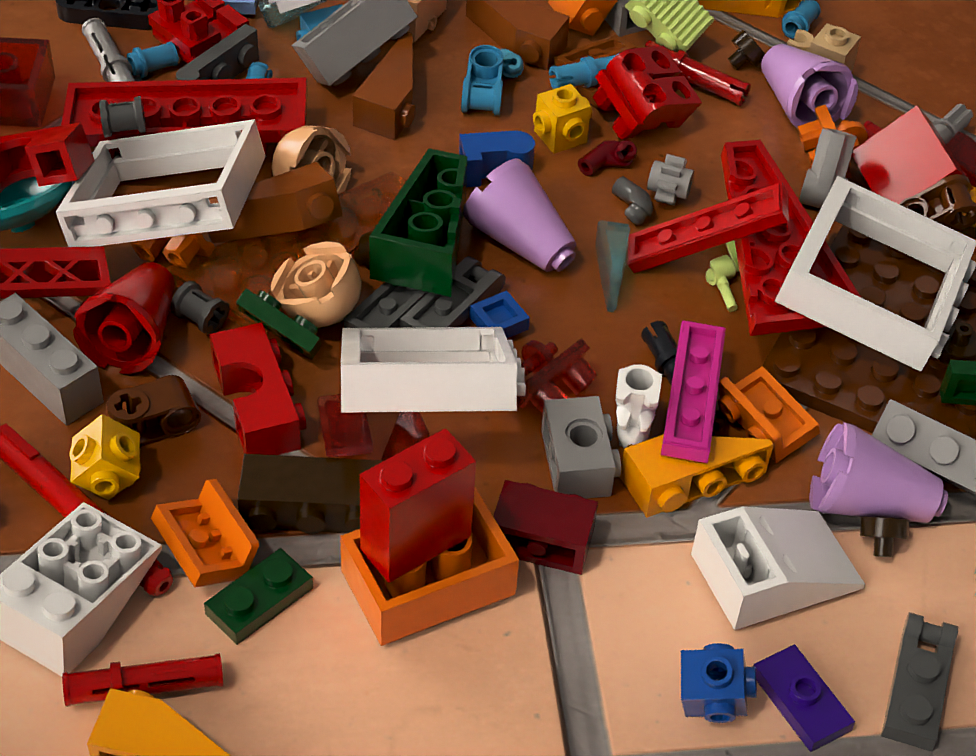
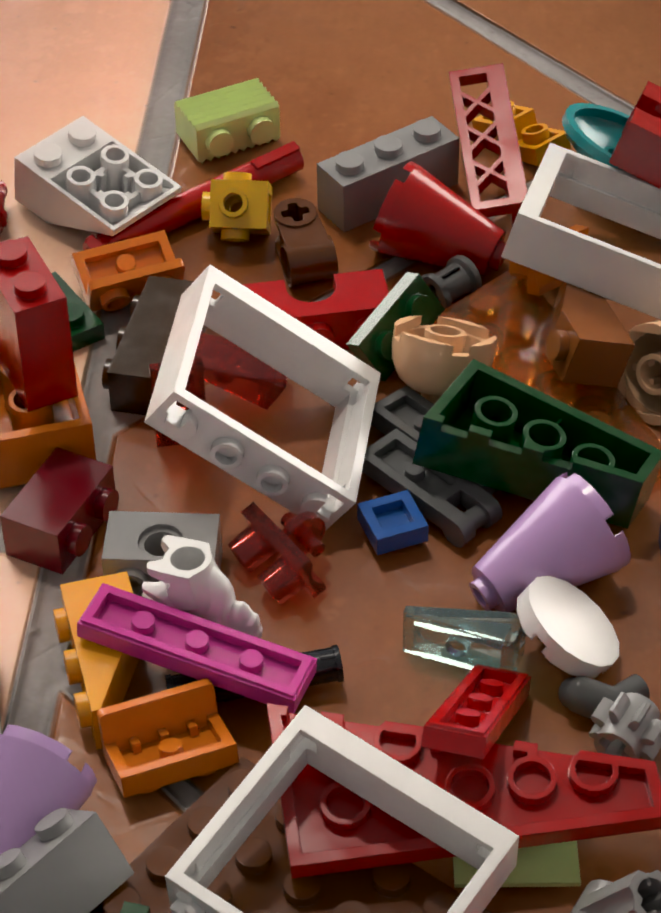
camera: 105 degrees right, 5 degrees down
none -> white tile [517,576,619,678]

